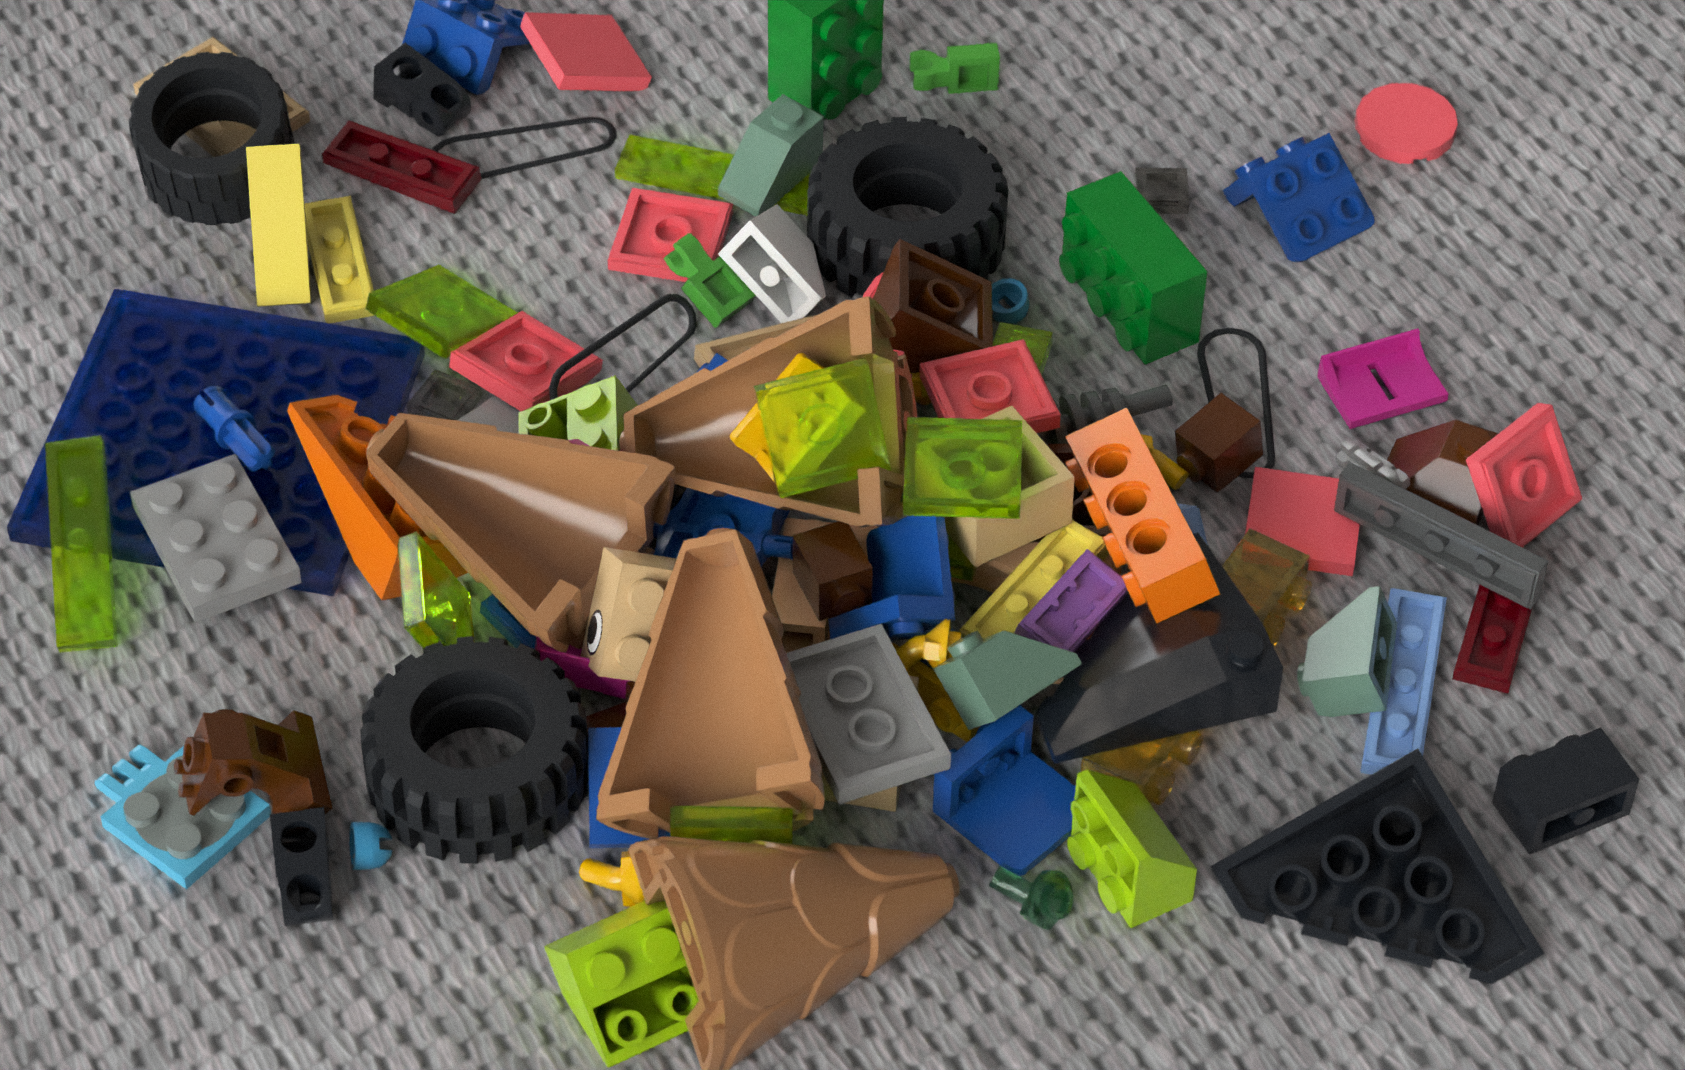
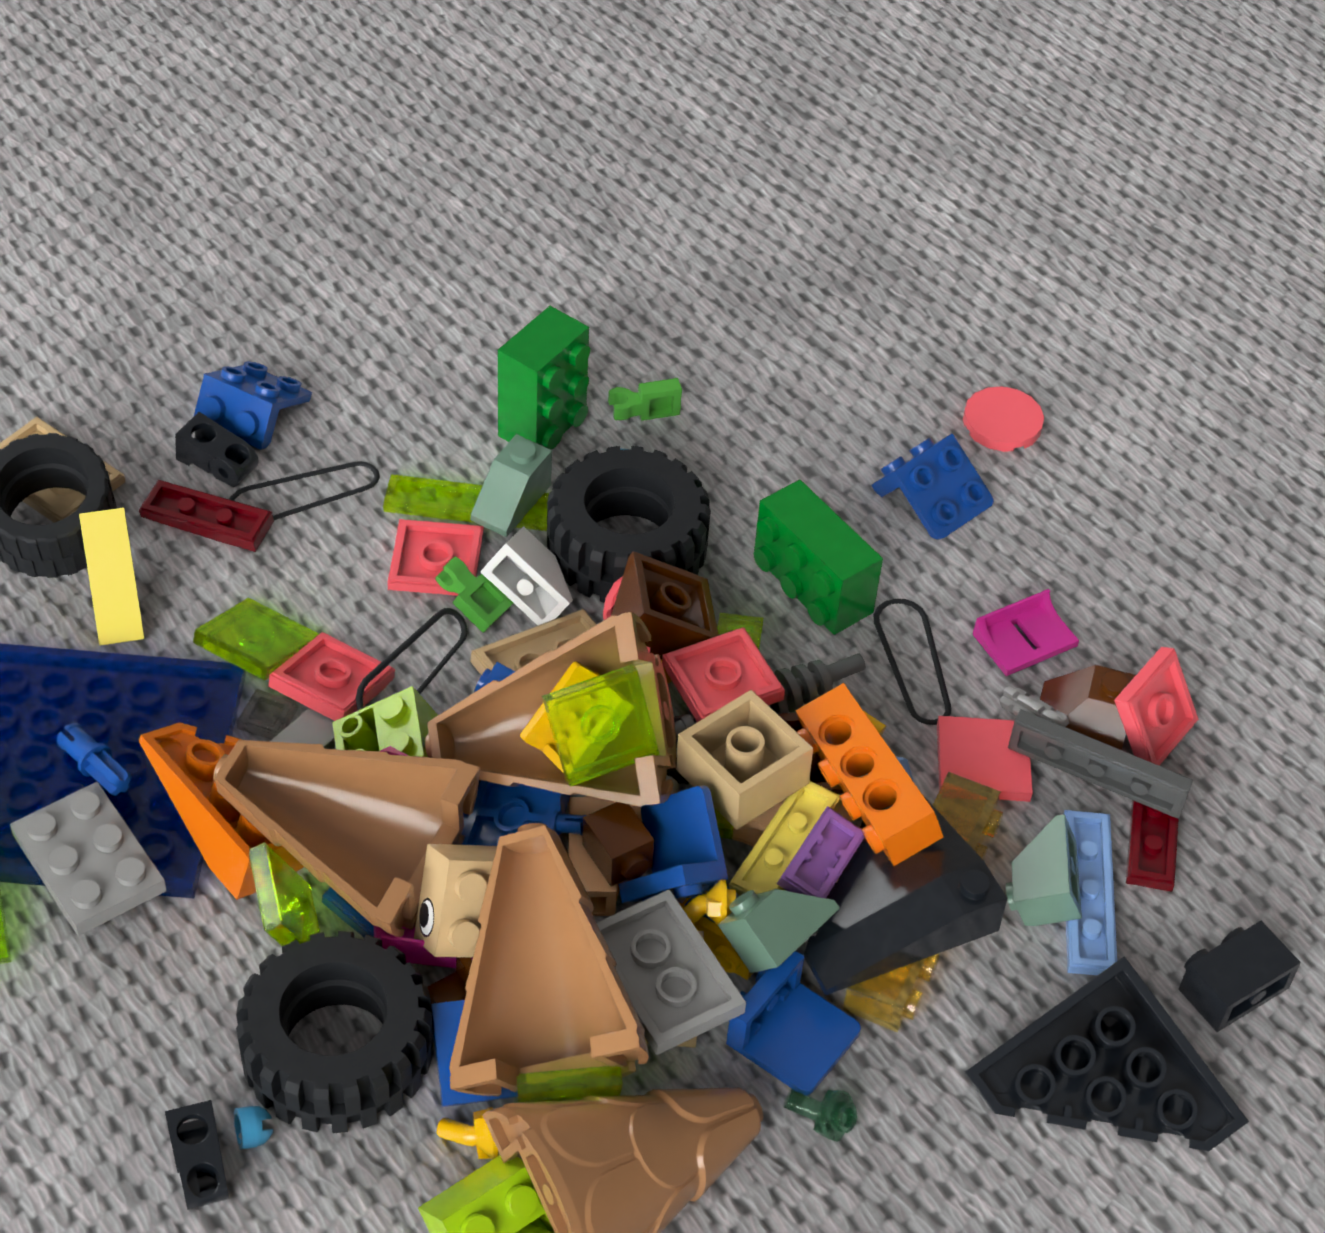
camera: 10 degrees left, 0 degrees up
piece [95,744,271,890] -> none
reddish brown tile [174,709,332,836] -> none
light yellow tile [305,196,379,324] -> none
coral tile [520,12,652,91] -> none
clear neon green tile [903,417,1022,519] -> none
dark azure hinge [992,278,1030,325] -> none
lime slope [1067,769,1197,928] -> none
clear smoke tile [1134,168,1190,214] -> none
reddish brown brick [1175,393,1263,493] -> none

